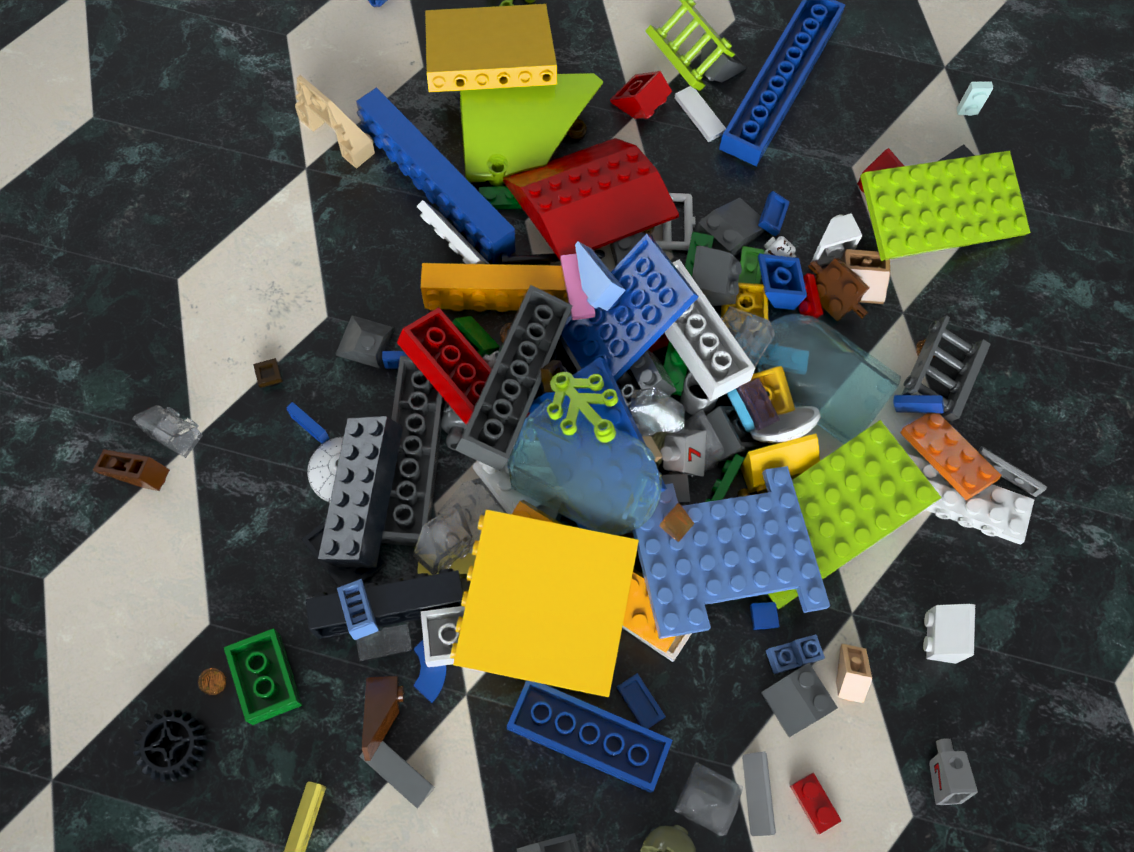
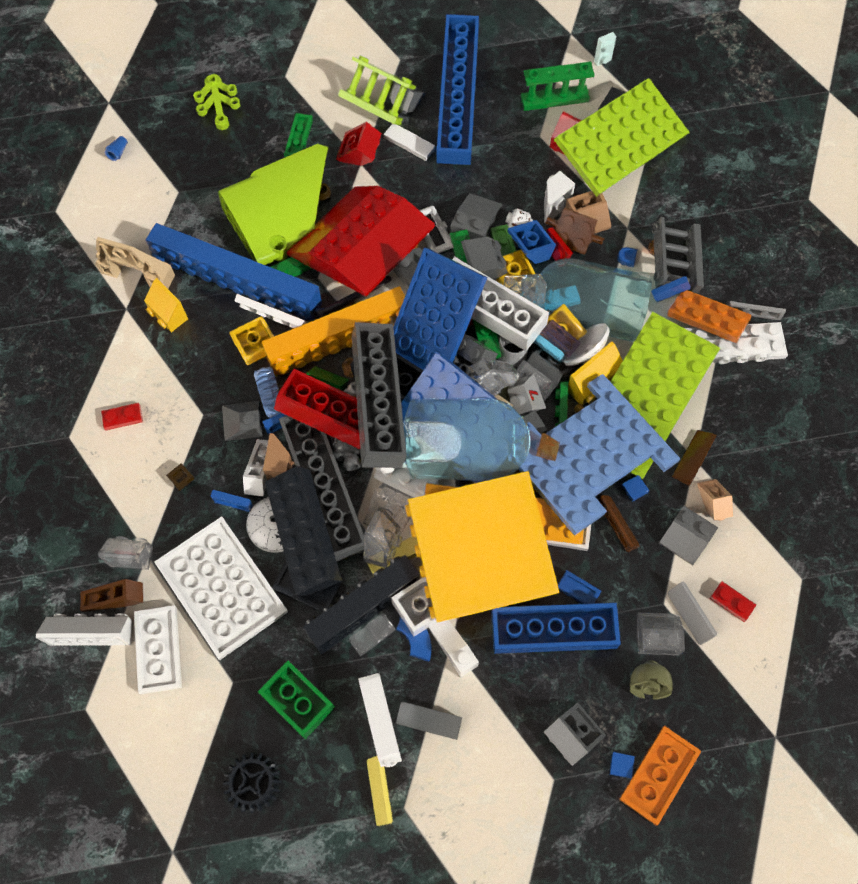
camera: 20 degrees left, 0 degrees up
clear orange tile [198,668,226,695] -> none
medium blue slope [337,579,378,640] -> none
reddish brown slope [362,676,404,761] -> none
yellow brick [425,4,557,92] -> none
dark brown plate [540,360,563,392] -> none
lime plant [547,372,618,443] -> none
bright pink tile [560,254,595,320] -> none
light blue slope [575,241,626,311] -> none
blue tile [758,191,790,236] -> none
medium blue slope [765,635,825,675] -> none
white slope [923,604,975,664] -> none
light grey torso [929,739,978,805] -> none
none -> white slope [36,614,134,646]
none -> red plate [101,403,143,431]
none -> white plate [134,605,182,695]
none -> yellow slope [144,278,188,332]
none -> white plate [154,517,288,660]
none -> yellow brick [230,316,274,365]
none -> white slope [243,439,268,496]
none -> medium blue gear [254,367,281,418]
none -> medium nougat slope [263,433,294,480]
none -> green plate [284,113,313,157]
none -> white slope [358,673,402,767]
none -> white slope [429,620,479,677]
none -> green fence [521,61,595,111]
none -> reddish brown slope [599,495,640,552]
none -> blue tile [617,247,638,268]
none -> reddish brown slope [672,430,717,486]

